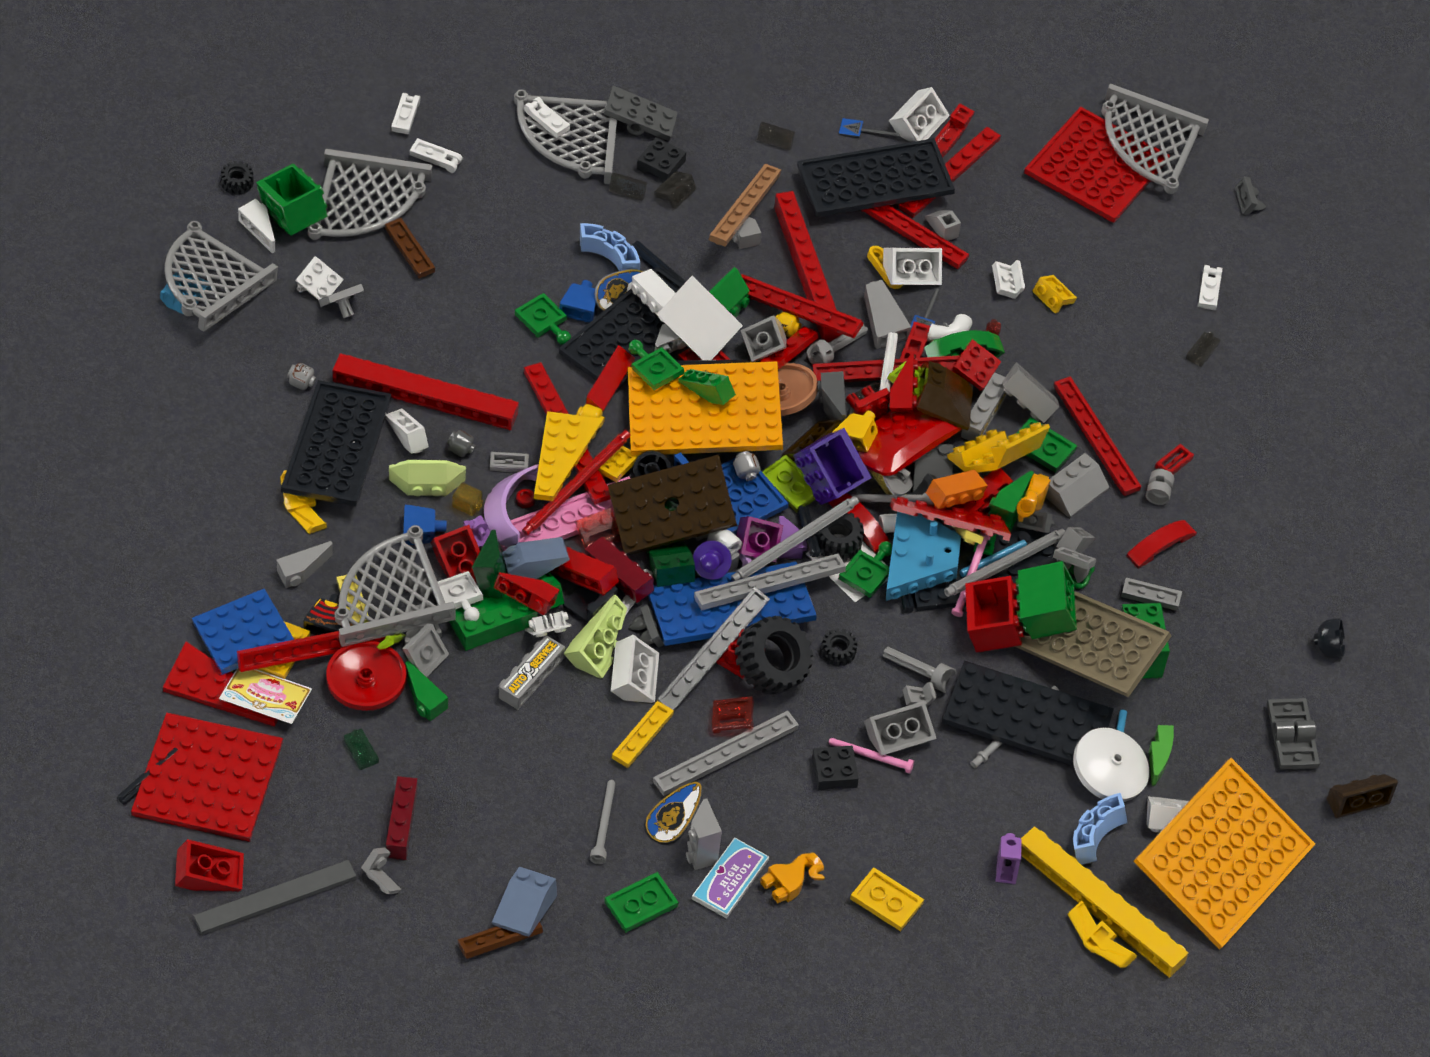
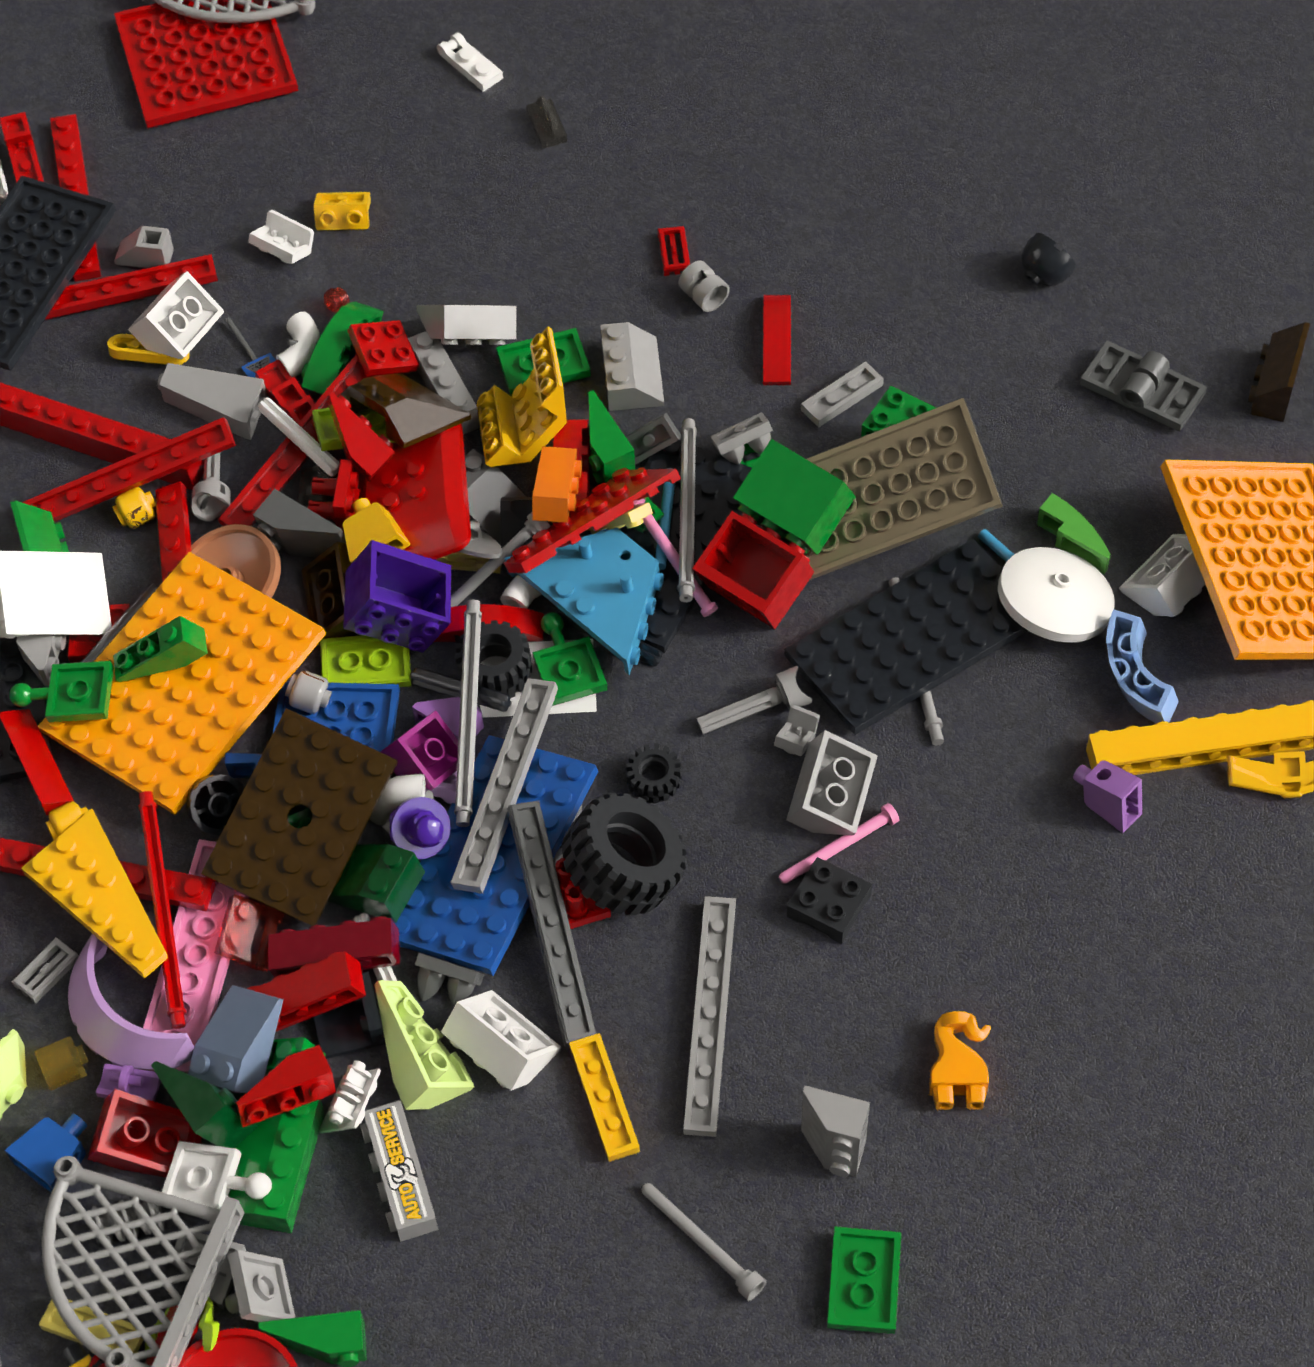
camera: 45 degrees left, 5 degrees up
red tile [516,489,535,508] -> none
yellow bracket [599,446,638,482] -> none
shield [646,782,702,843] -> none
tile [692,838,769,919] -> none
clear red plate [712,696,754,734] -> none
light grey slope [741,315,787,362] -> none
yellow plate [850,867,924,932] -> none
light orange hips [1017,473,1051,522] -> none
red plate [1053,376,1141,496] -> none
light grey slope [1056,527,1095,553] -> none

